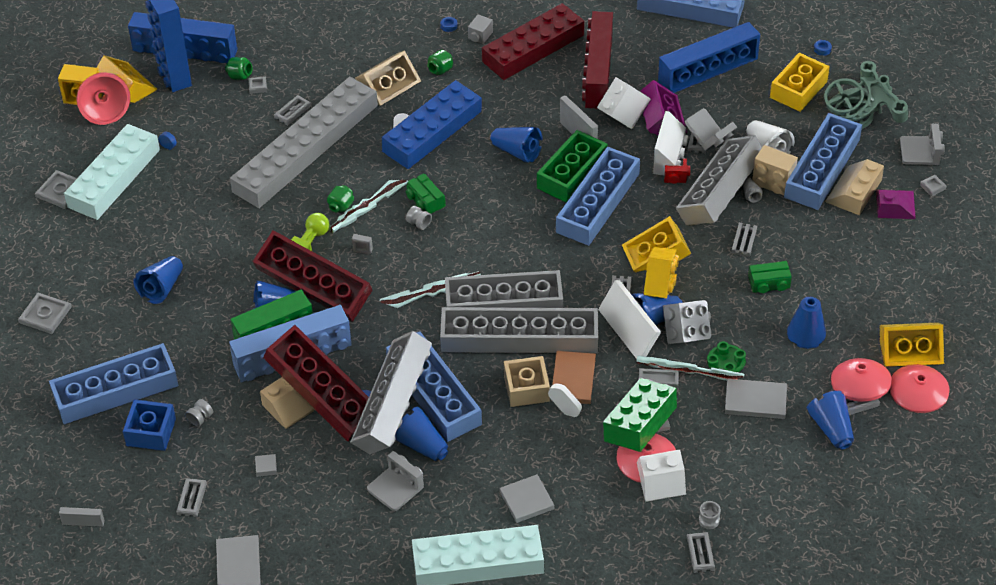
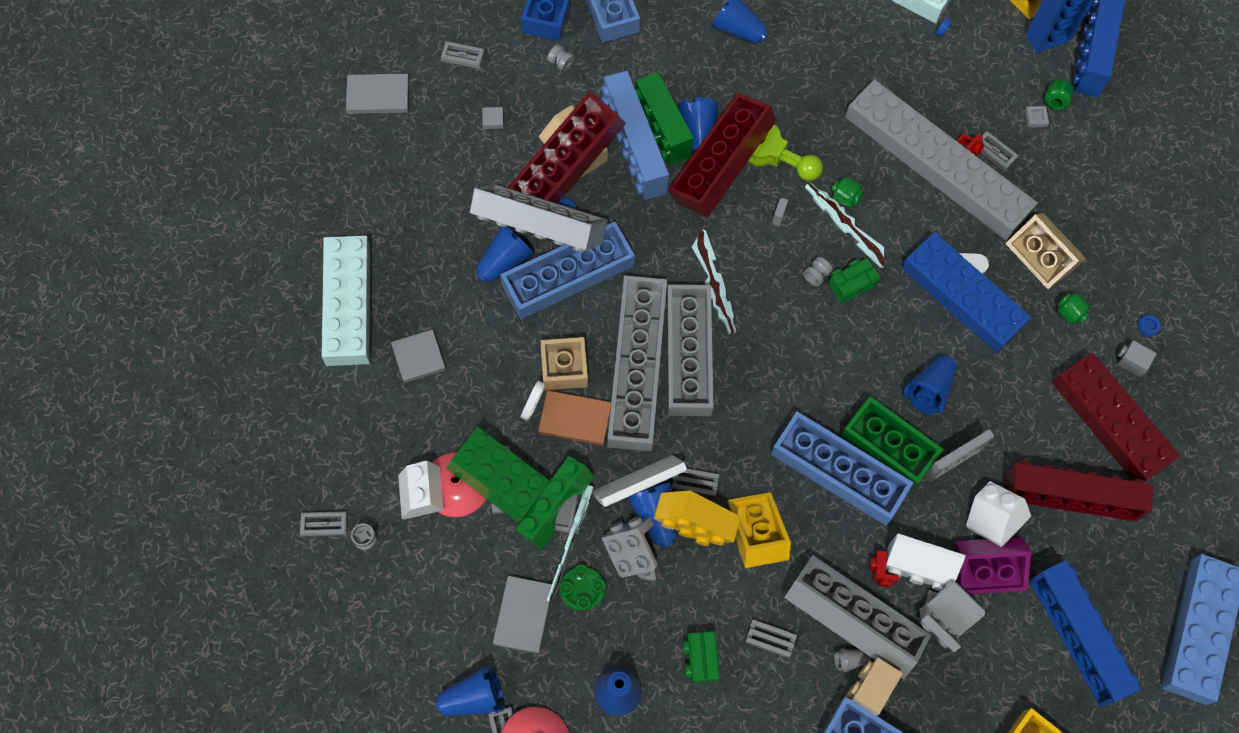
camera: 90 degrees right, 20 degrees up
light grey bracket [367,451,424,511] -> none
white cone [746,120,795,154] -> none
none -> green arch [515,456,594,550]
none -> red bracket [956,133,984,156]

